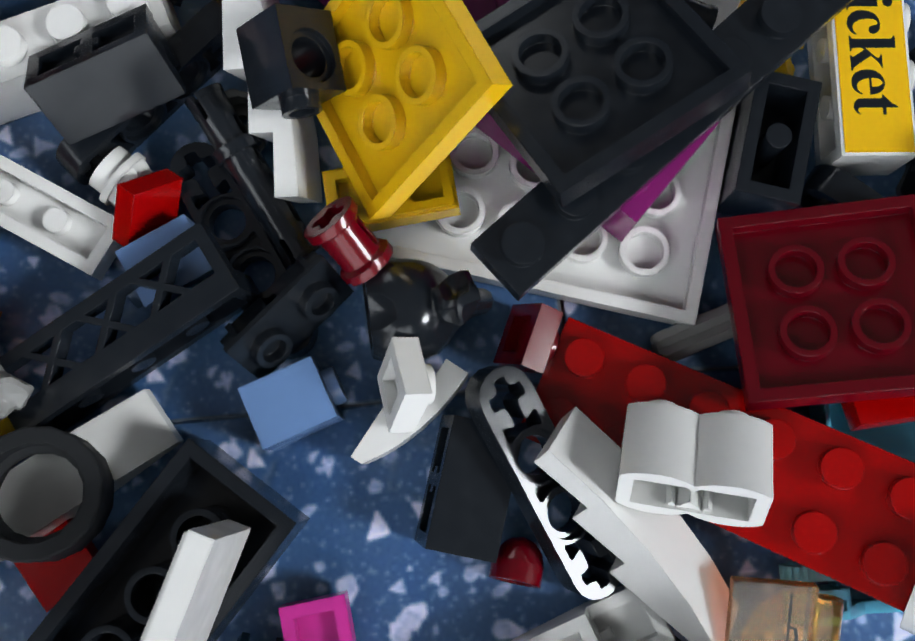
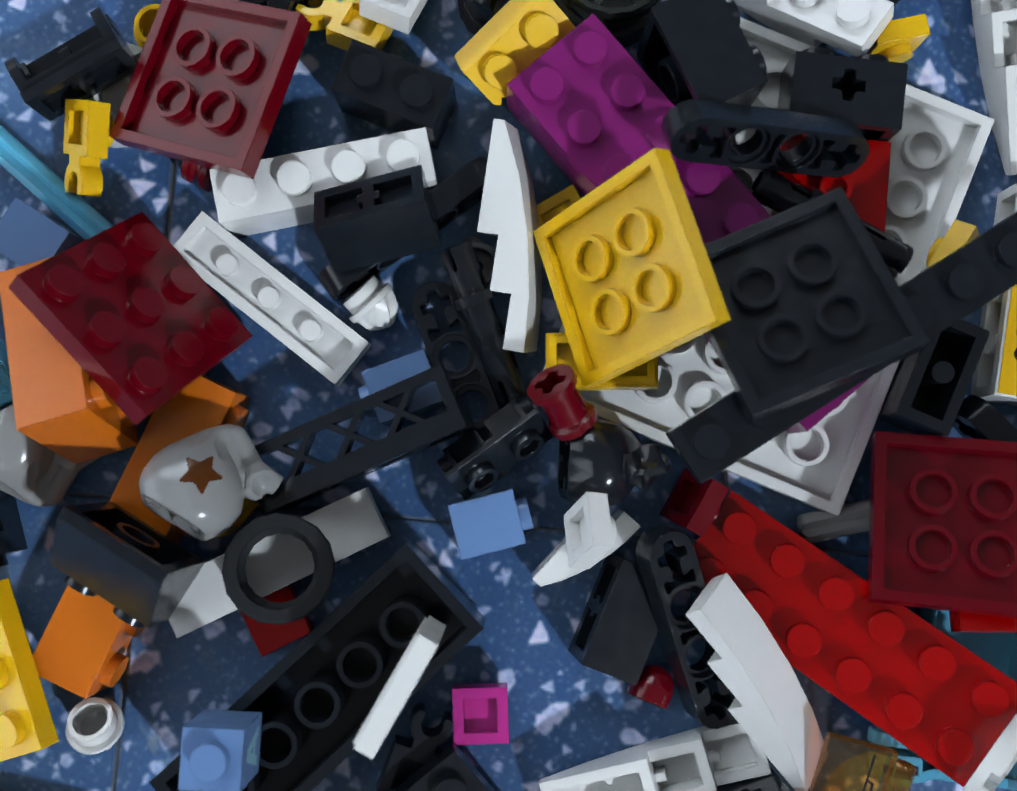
camera: 15 degrees right, 5 degrees up
red tile [112,168,183,247] -> none
black brick [236,3,347,119] -> none
white brick [615,400,774,527] -> none

